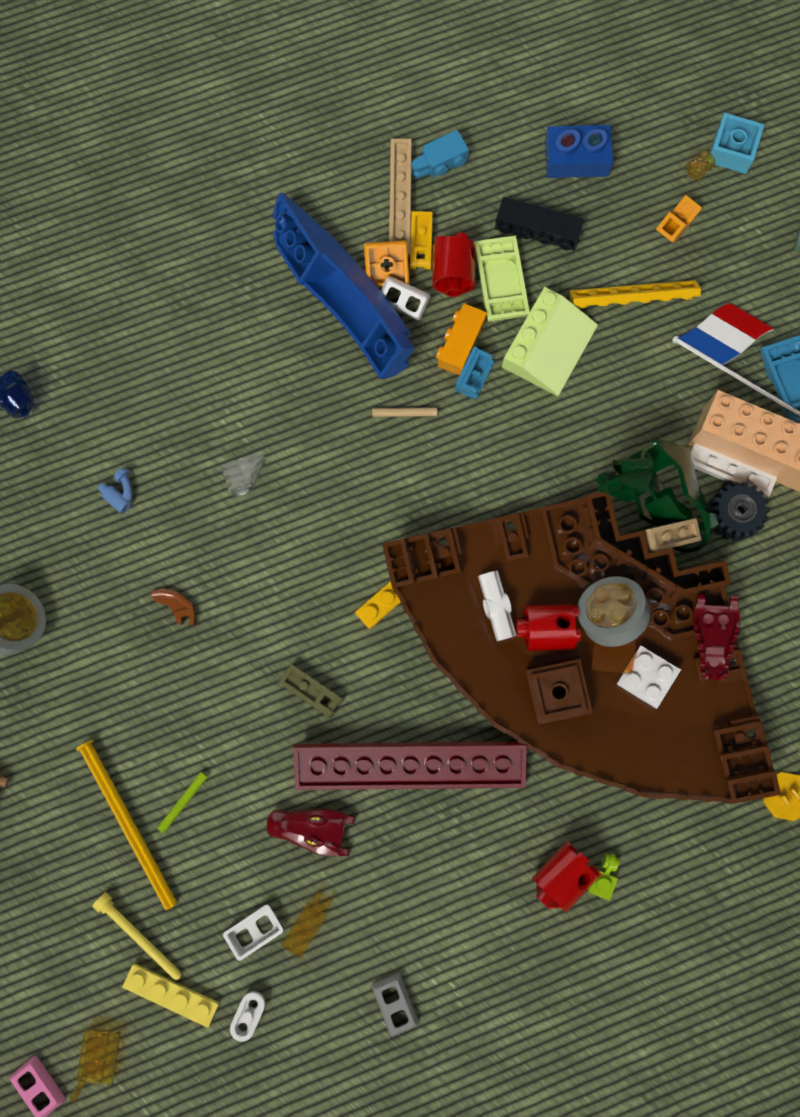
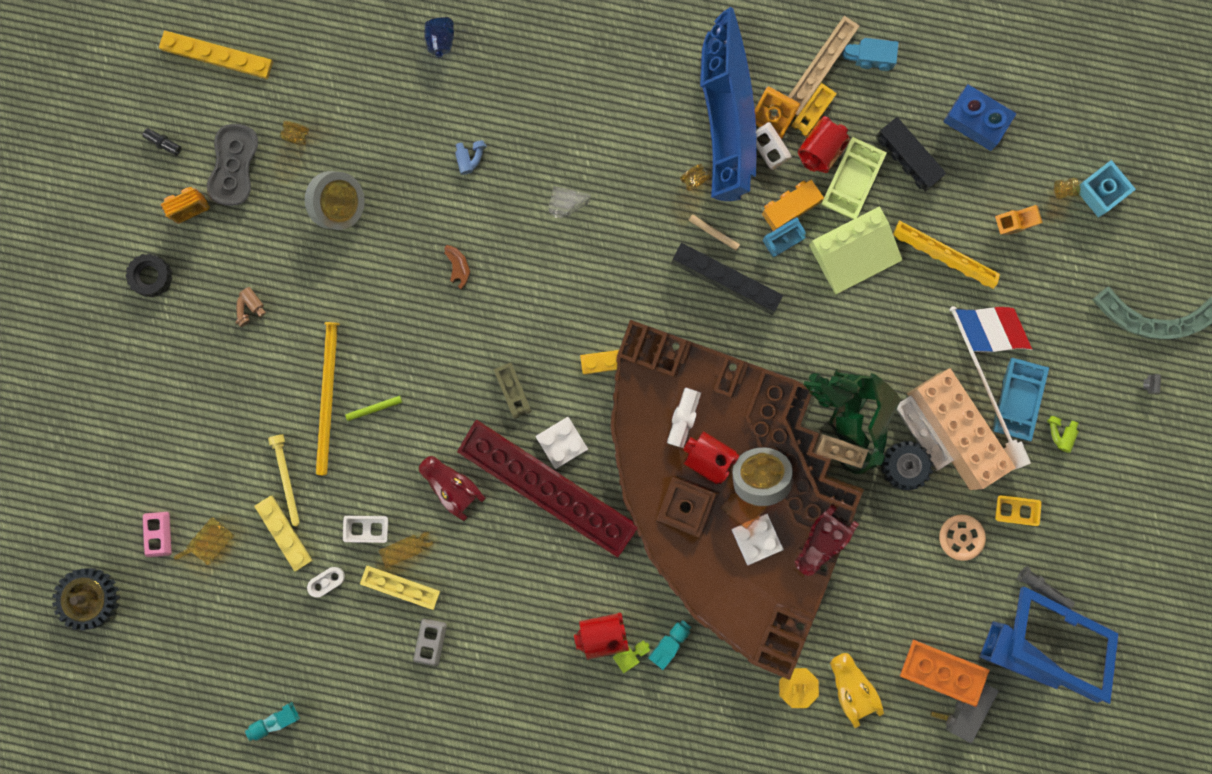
camera: 30 degrees right, 5 degrees up
none -> light yellow plate [360,566,441,610]
none -> white plate [535,417,588,470]
none -> teal piece [648,620,692,670]
none -> black brick [671,243,783,315]
none -> clear yellow wheel [680,163,710,191]

